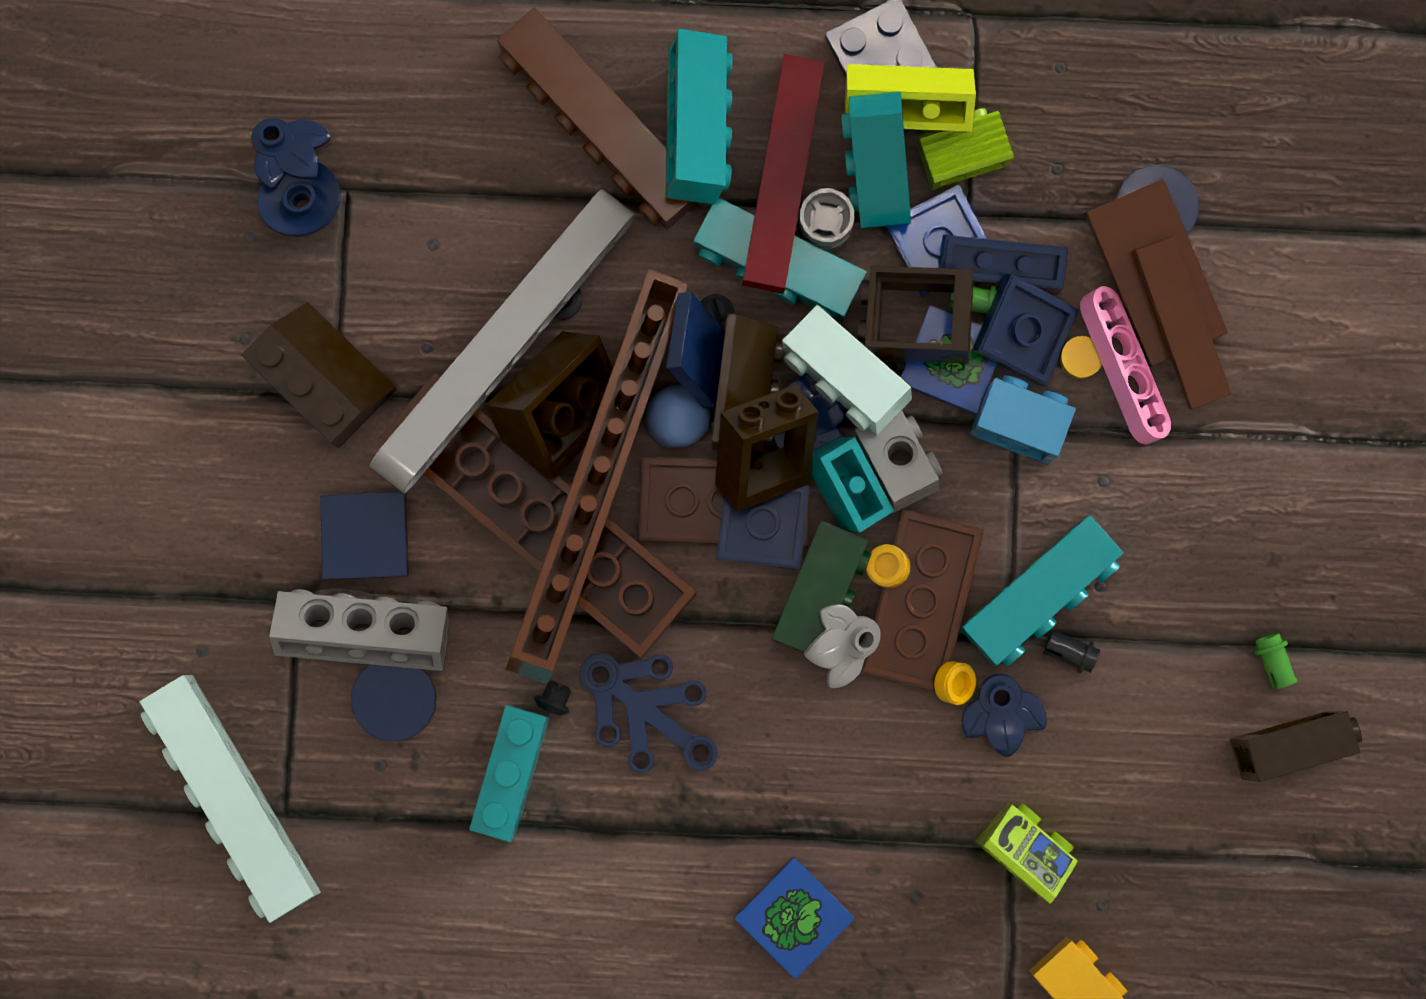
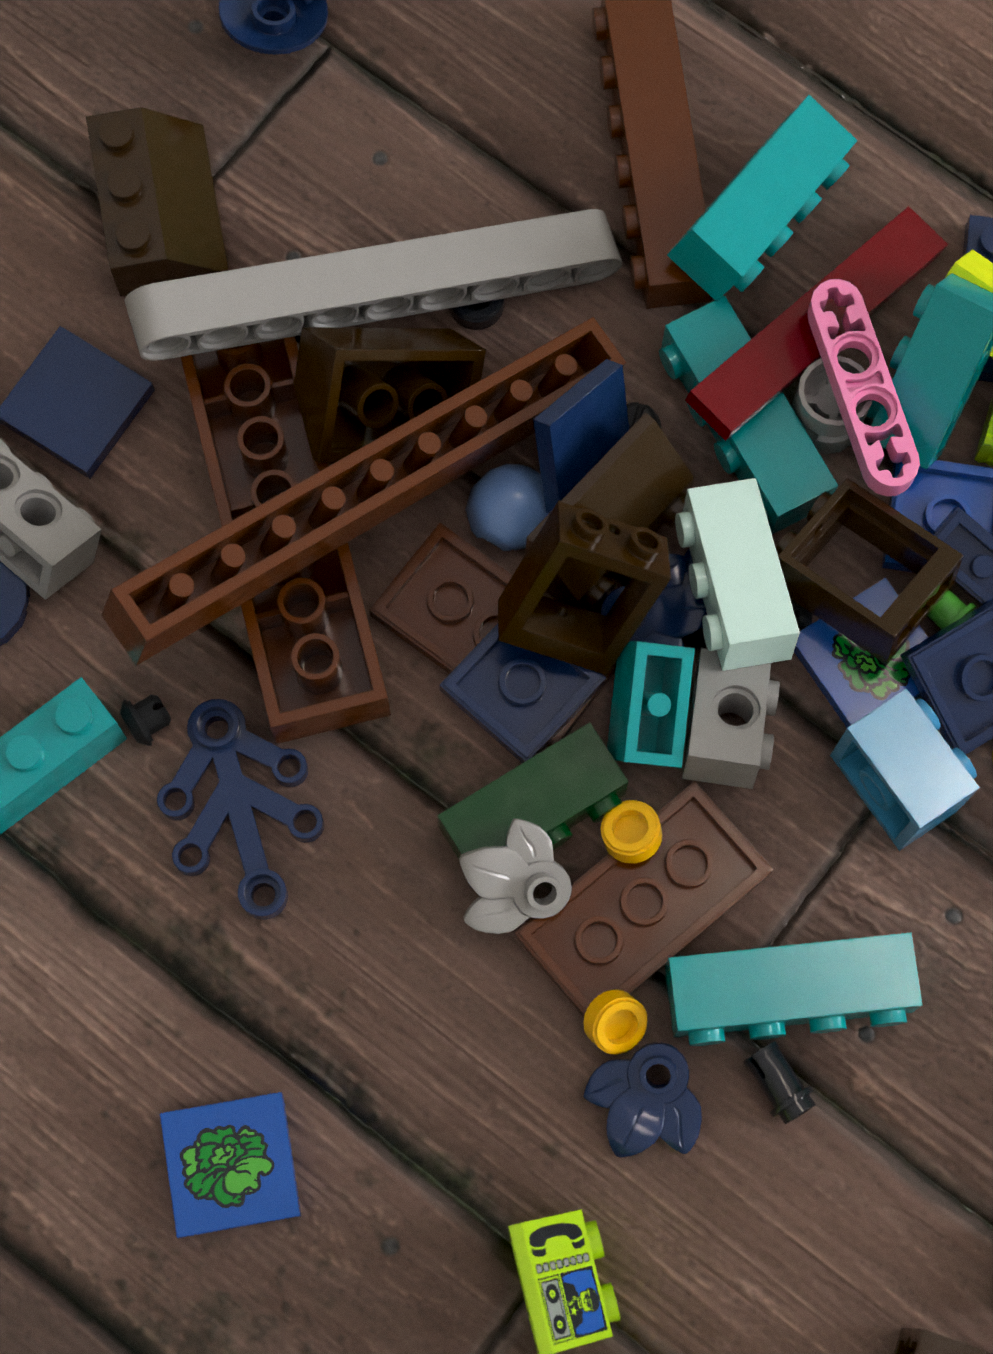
camera: 30 degrees right, 10 degrees down
none -> bright pink beam [807,279,920,496]

